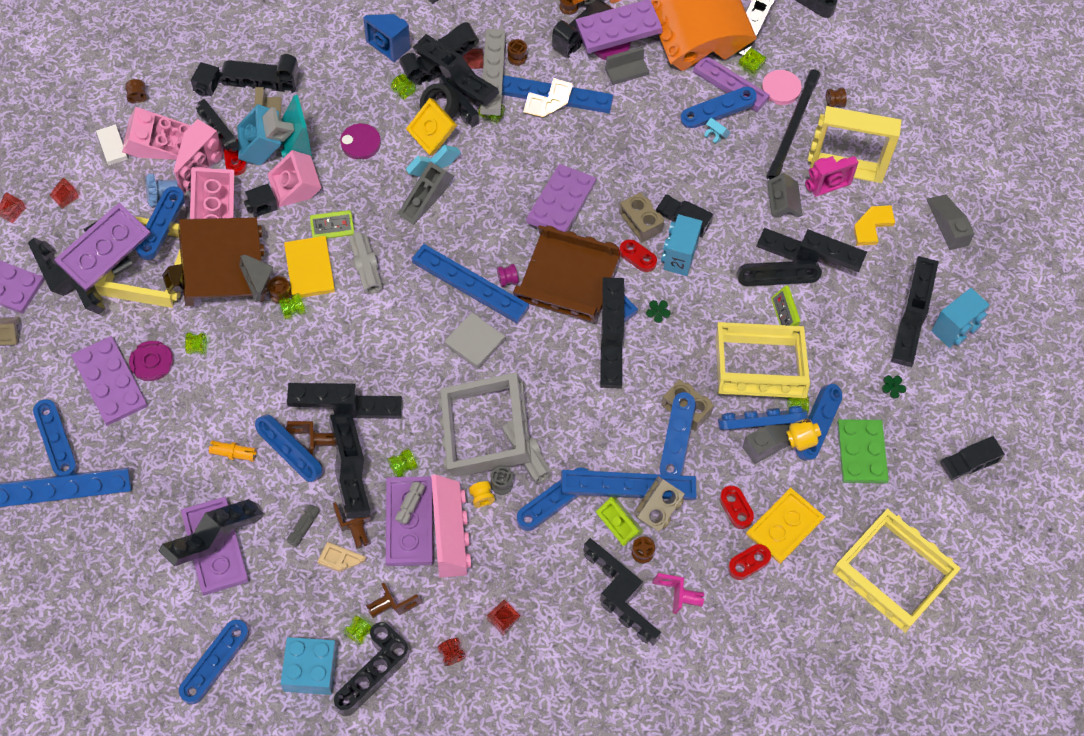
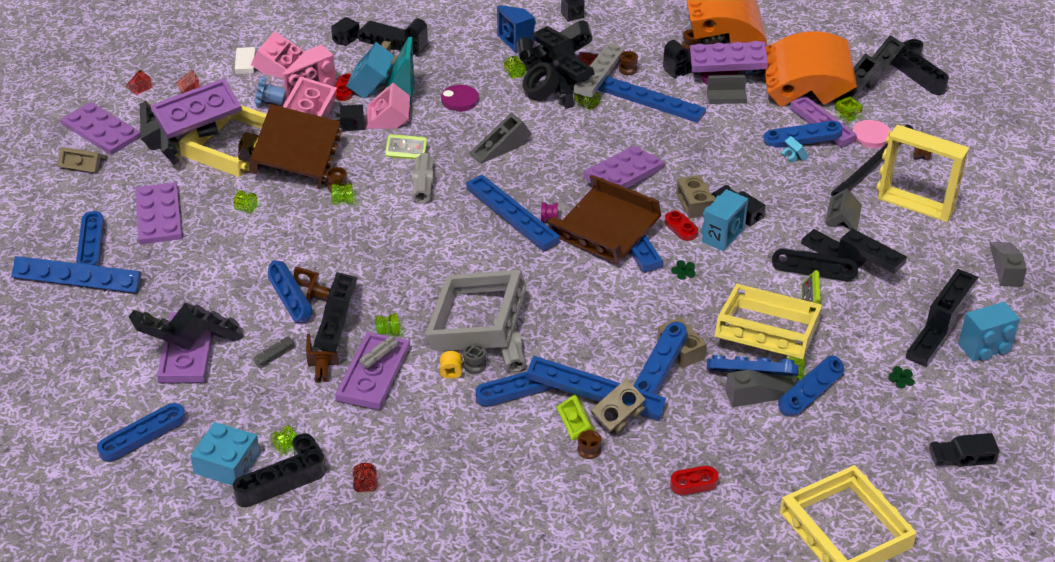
camera: 20 degrees right, 20 degrees down
reddish brown wheel [125,79,147,104] -> none
magenta tile [129,341,174,381] -> none
blue plate [136,186,185,260] -> none
black plate [196,99,240,153] -> none
light orange pin [209,440,257,462] -> none
dark grey slope [239,255,273,302] -> none
light grey panel [262,107,294,142] -> none
yellow tile [284,236,335,299] -> none
black bracket [287,383,402,419] -> none
tan tile [317,542,367,572] -> none
reddish brown bracket [366,582,423,618] -> none
yellow tile [406,98,458,156] -> none
medium azure tile [406,145,461,176] -> none
bright pink slope [431,475,471,578] -> none
light grey tile [444,313,505,369] -> none
clear red slope [487,600,520,636] -> none
tile [524,78,573,118] -> none
black bracket [583,538,661,646] -> none
black bracket [600,277,624,389] -> none
dark pink bracket [652,573,704,614] -> none
red plate [720,485,754,529] -> none
yellow tile [746,487,825,564] -> none
yellow head [786,418,821,451] -> none
dark pink plate [805,156,859,197] -> none
bright green plate [837,419,889,484] -> none
yellow tile [853,205,895,246] -> none

